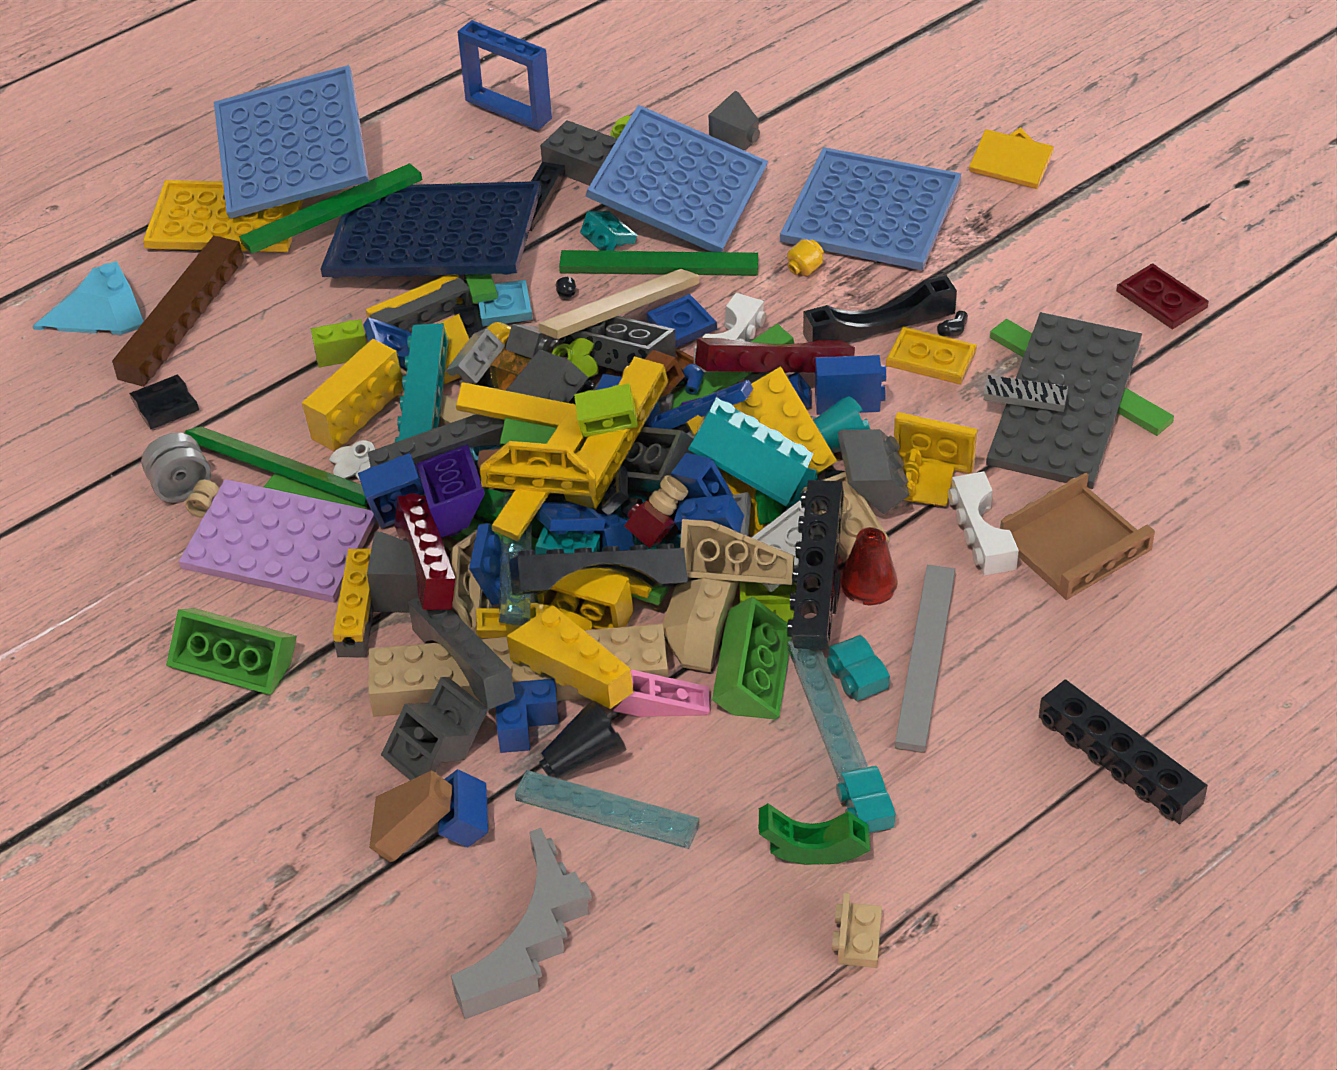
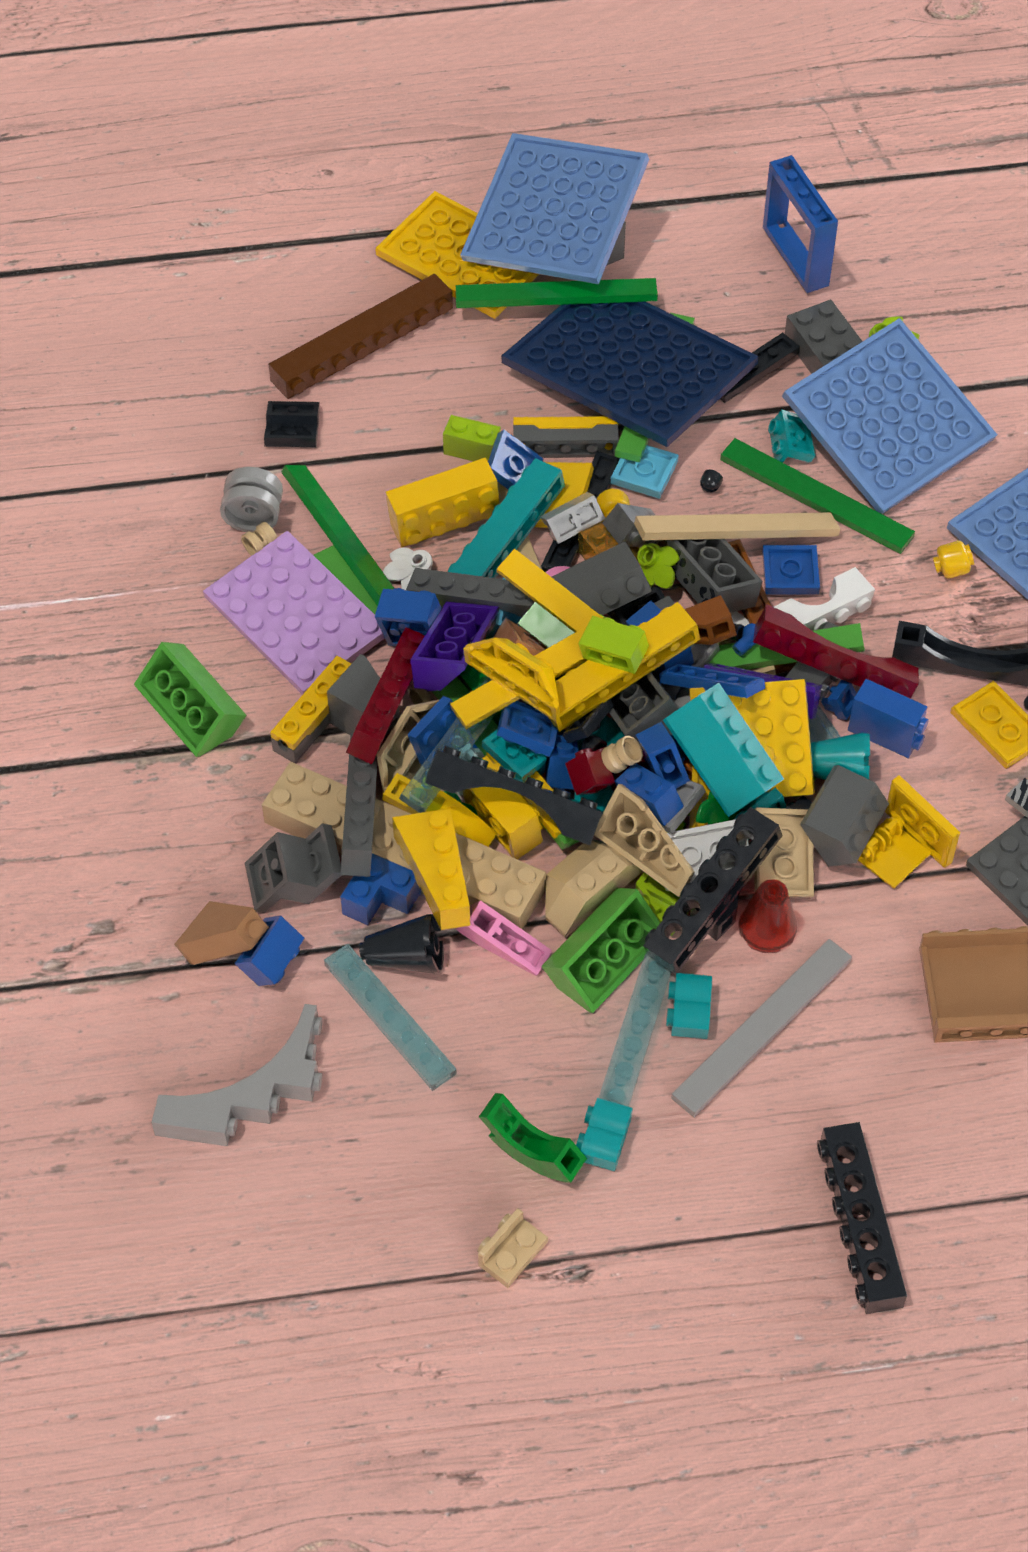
camera: 30 degrees right, 10 degrees up
medium azure wedge [33,261,144,335] -> none
dark grey slope [708,91,760,150] -> none
white arch [948,472,1019,576] -> none

